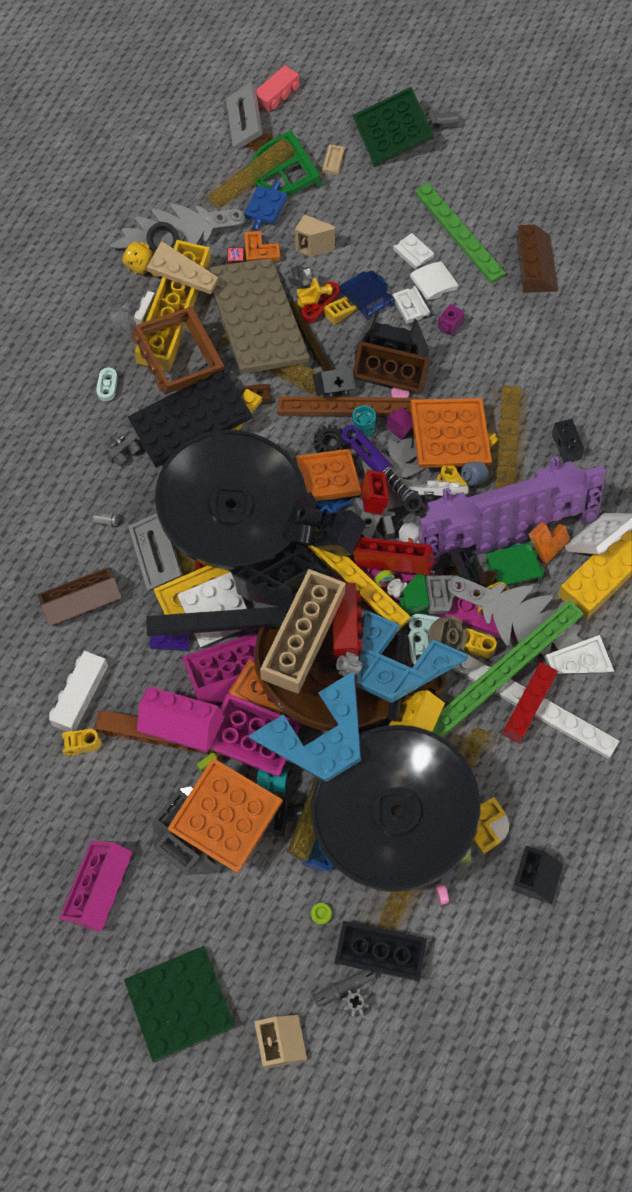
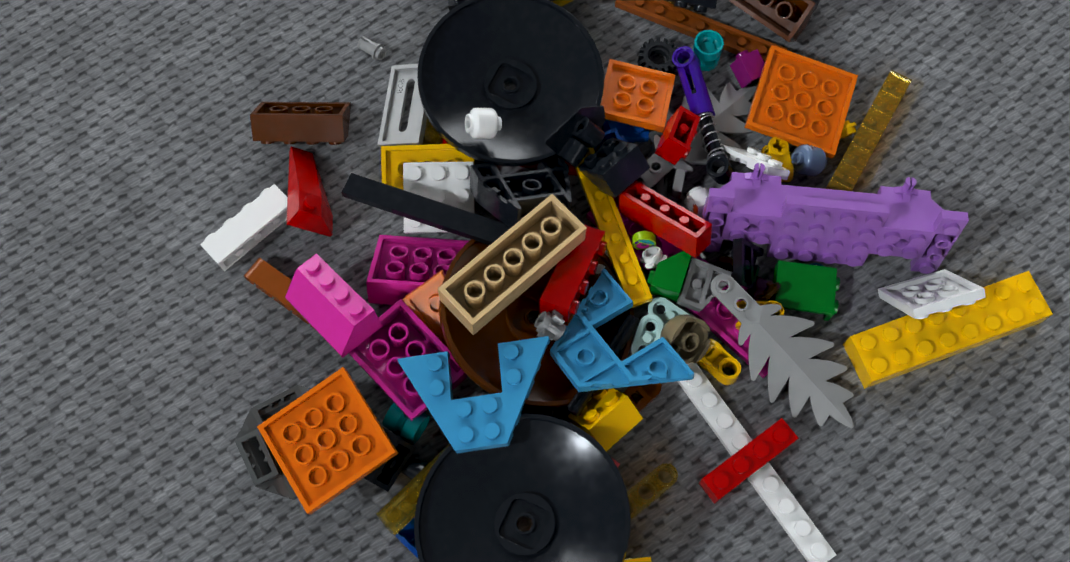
camera: 25 degrees right, 5 degrees up
dark pink slope [59,841,132,932] -> none
yellow piece [62,729,102,756] -> none
dark purple plate [149,633,191,651] -> none
lime tile [197,753,218,774] -> none
bright pink tile [391,387,409,398] -> none
bright green plate [432,600,584,738] -> none
orange plate [528,522,571,564] -> none
white wing [544,635,614,674] -> none
black brick [552,419,584,463] -> none
none -> red wedge [286,146,333,237]
none -> white head [465,108,502,139]

